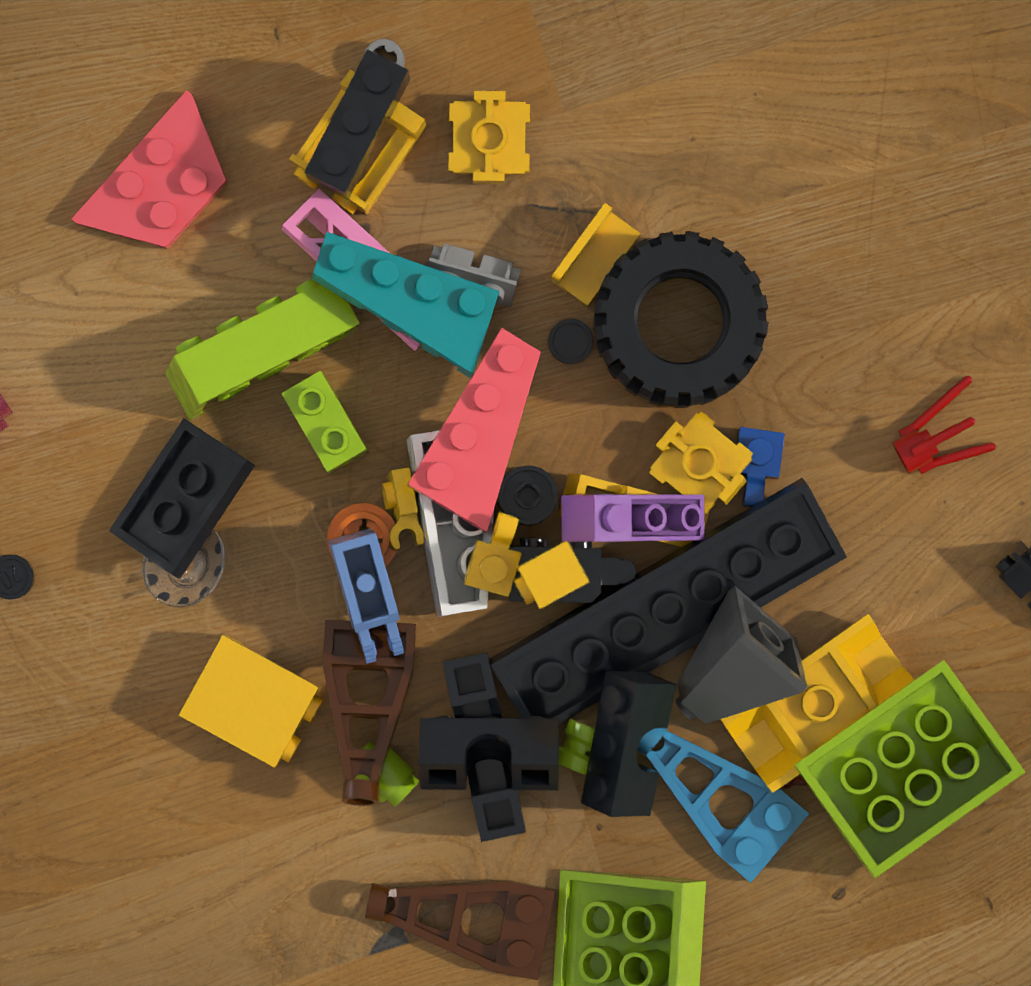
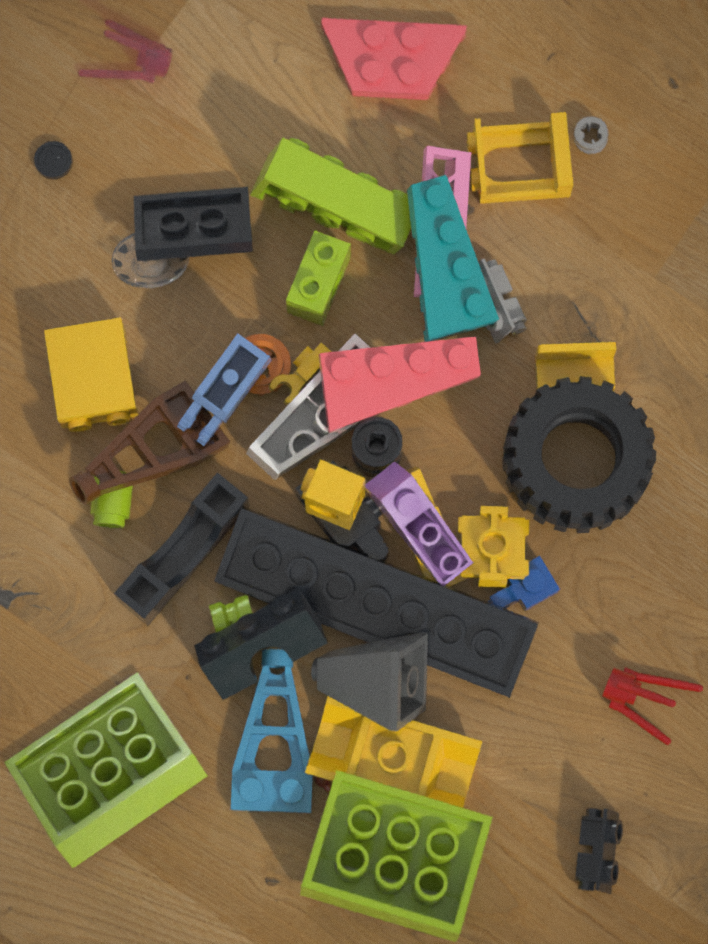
camera: 50 degrees right, 10 degrees down
black arch [304,49,410,200] -> none
reddish brown plate [365,880,555,980] -> none
black arch [418,716,559,790] -> none
yellow piece [448,91,530,184] -> none
yellow plate [463,512,522,597] -> none
black piece [548,319,593,364] -> none

